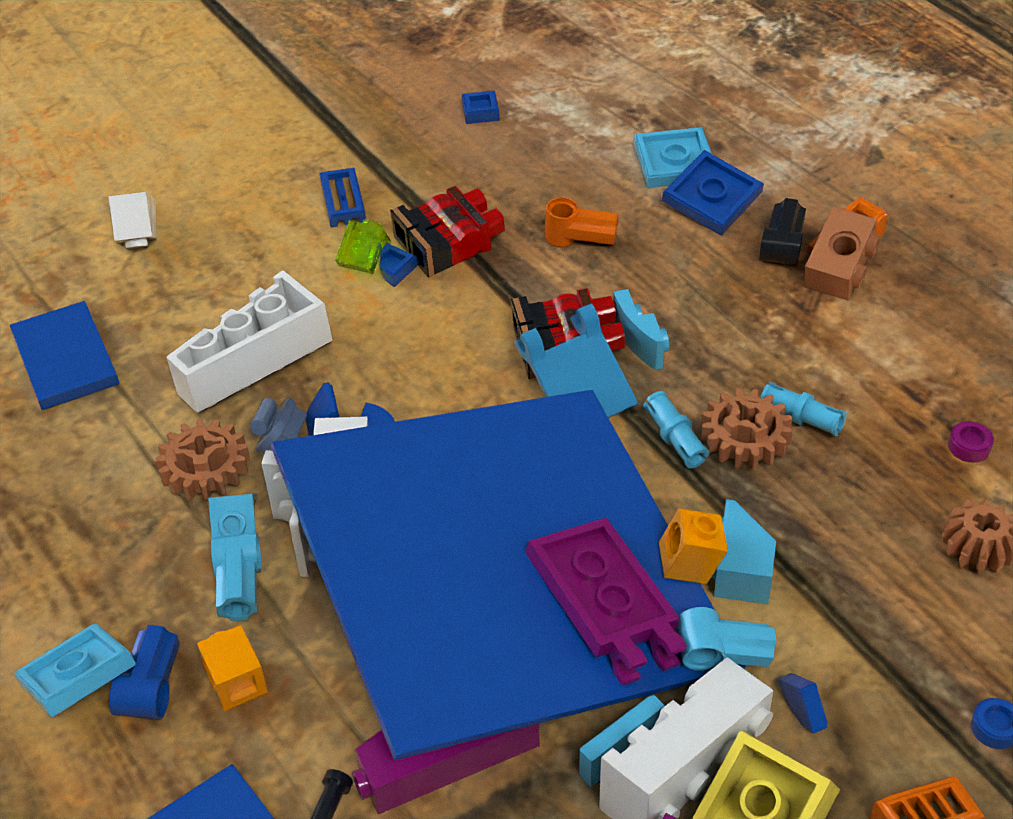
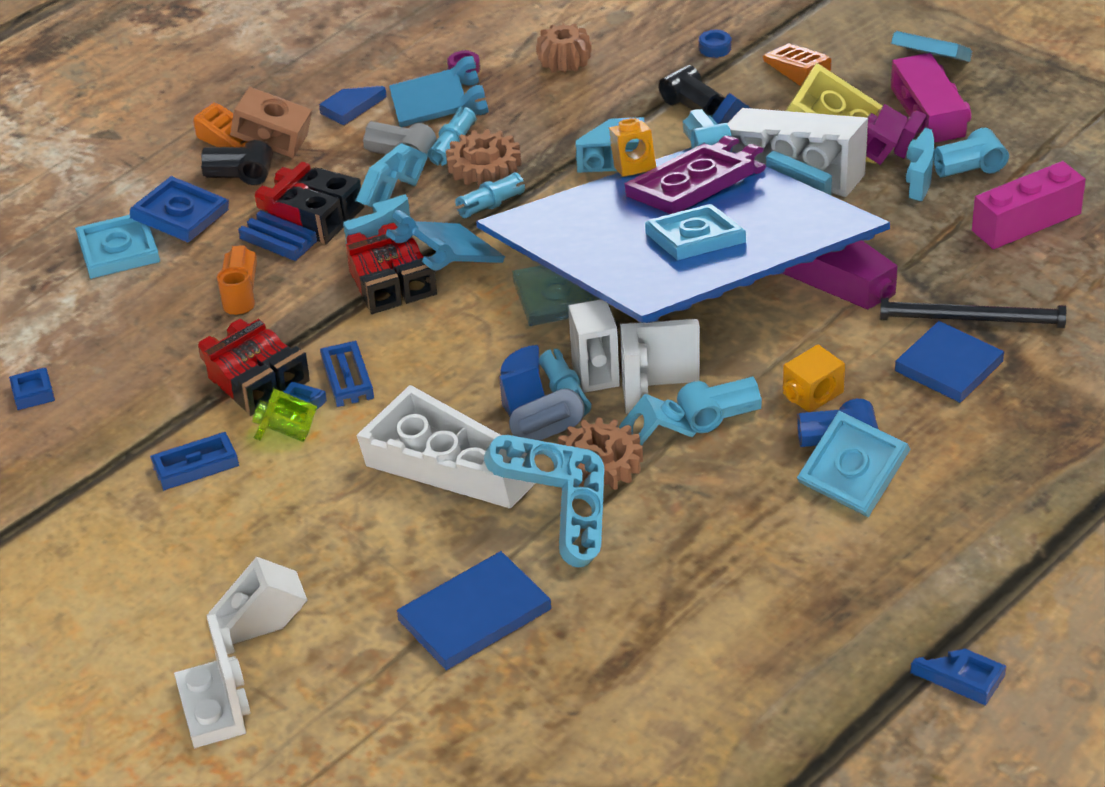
camera: 100 degrees left, 5 degrees down
none -> white bracket [174,614,251,748]
none -> blue tile [238,210,317,261]
none -> black hips [254,161,365,244]
none -> blue tile [319,86,387,126]
none -> blue tile [320,341,374,407]
none -> medium azure tile [356,143,428,208]
none -> light grey piece [363,121,437,154]
none -> dark azure flag [389,56,489,127]
none -> medium azure beam [484,435,604,567]
none -> medium azure tile [645,204,746,260]
none -> black piece [658,65,725,117]

